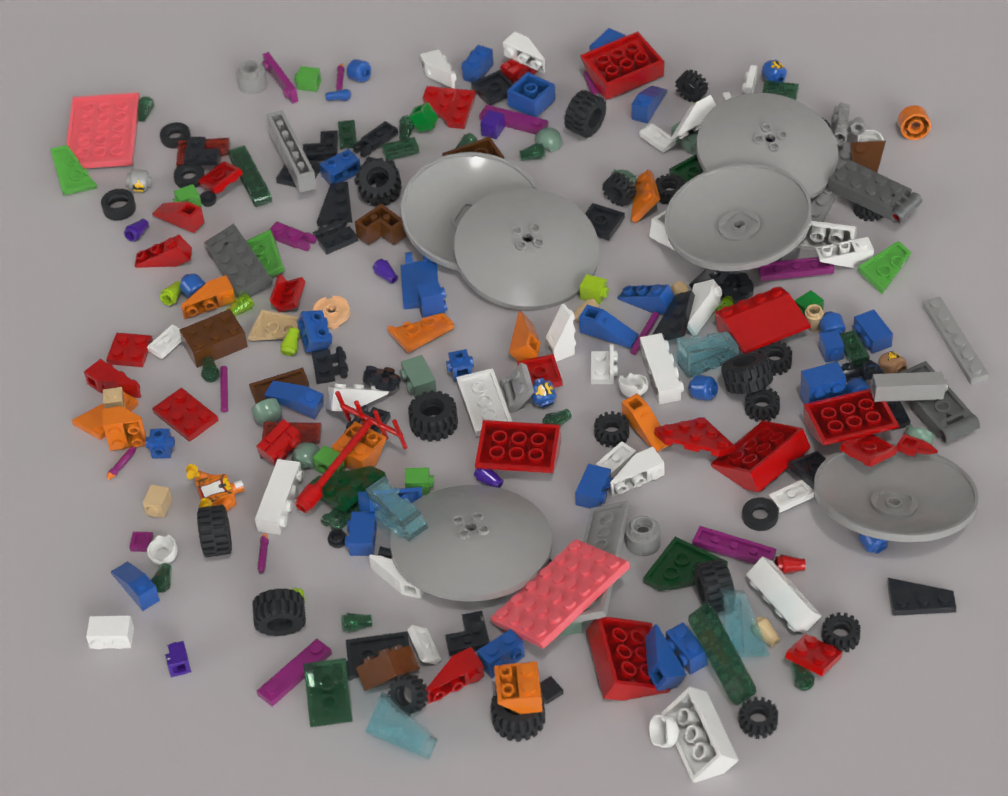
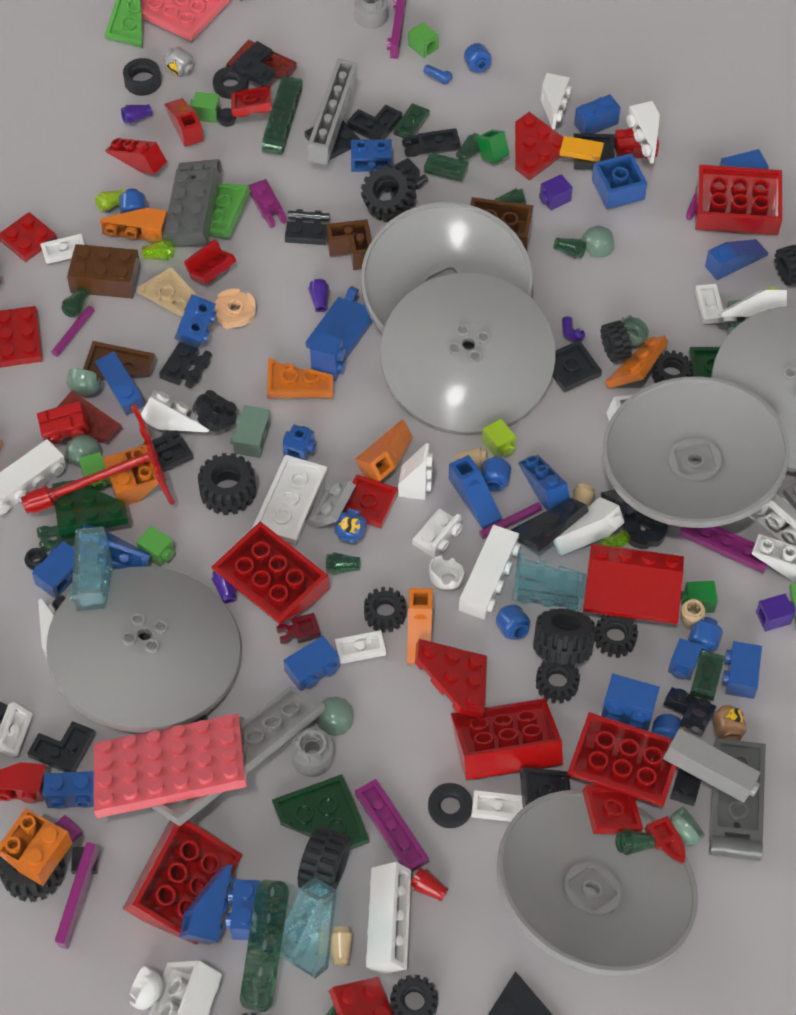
camera: 30 degrees right, 10 degrees up
black tyre [160,122,191,149] -> none
lime cone [280,327,300,356] -> none
black wing [317,181,352,227] -> none
magenta piece [336,63,345,91] -> none
magenta plate [479,104,549,135] -> none
black tyre [564,90,606,138] -> none
white slope [610,447,665,497] -> none
none -> magenta tile [55,842,99,949]
none -> dark red plate [276,613,321,644]
none -> sand green hair [317,696,353,736]
none -> blue head [481,456,511,491]
none -> light orange tile [560,136,604,162]
none -> dark purple arm [562,316,585,342]
none -> clear green cone [615,829,655,855]
none -> dark purple brick [756,593,796,632]

